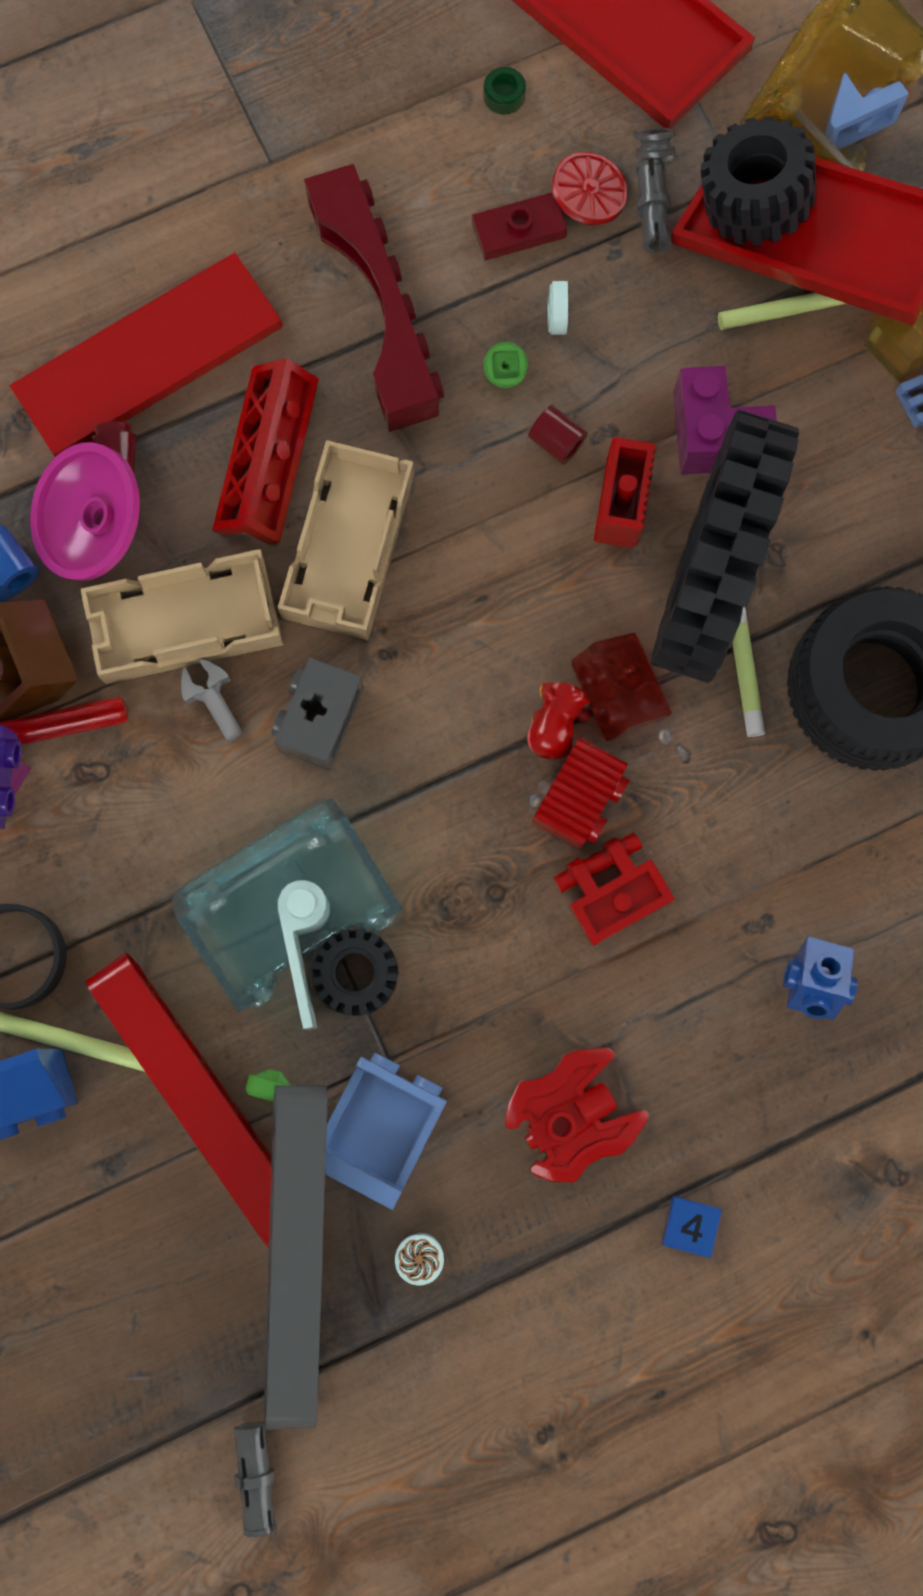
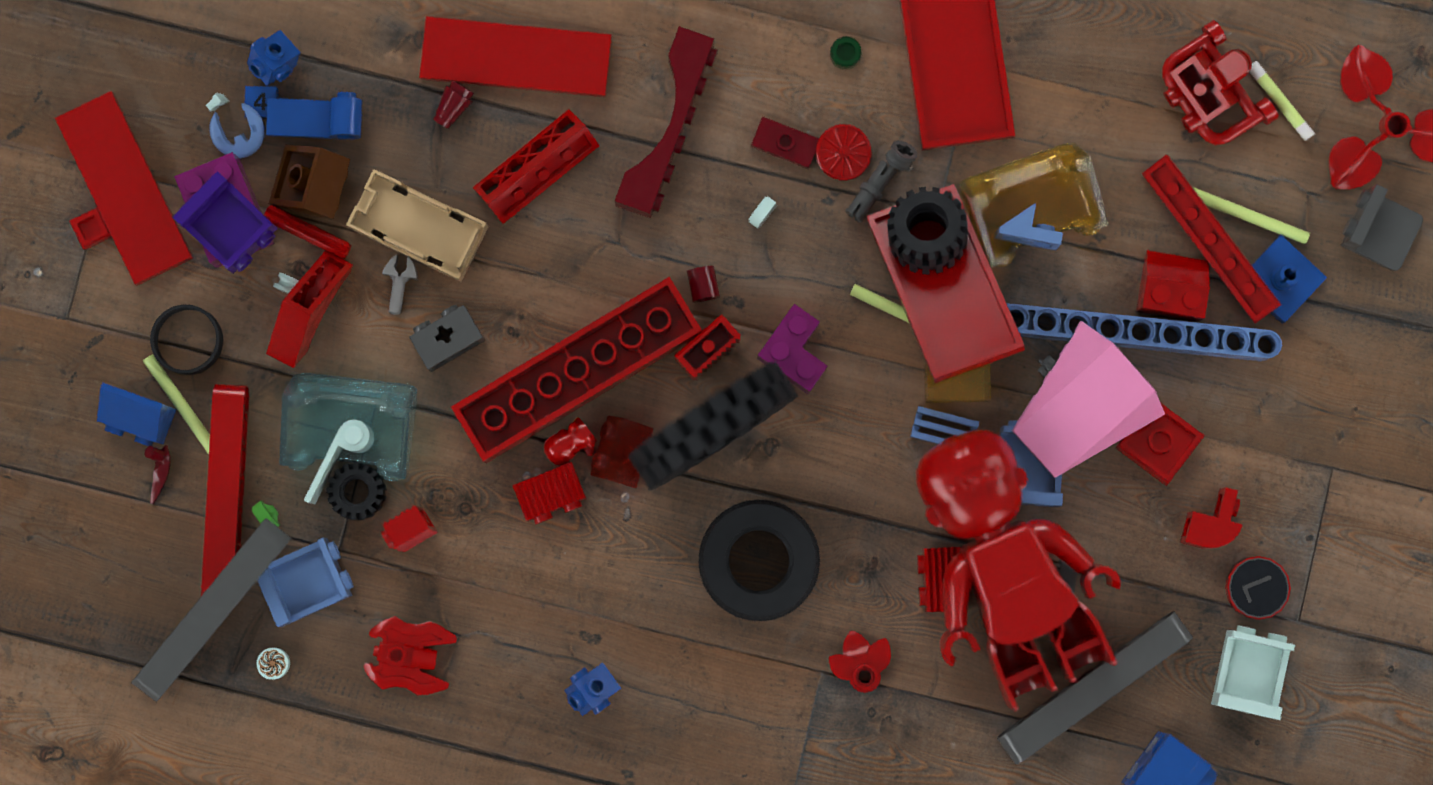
camera: 40 degrees right, 5 degrees up
dark pink dish [30,442,140,581] -> none
dark grey pin [234,1421,276,1537] -> none
tan piece [278,440,414,640] -> none
bright green tile [483,342,528,388] -> none
red plate [553,832,675,947] -> none
blue tile [661,1195,722,1258] -> none
yellowish green bar [732,607,765,737] -> none
none -> dark red bar [144,445,171,504]
none -> red arch [266,250,353,368]
none -> light aqua bush [273,272,299,294]
none -> red brick [381,505,438,552]
none -> red brick [451,276,702,464]

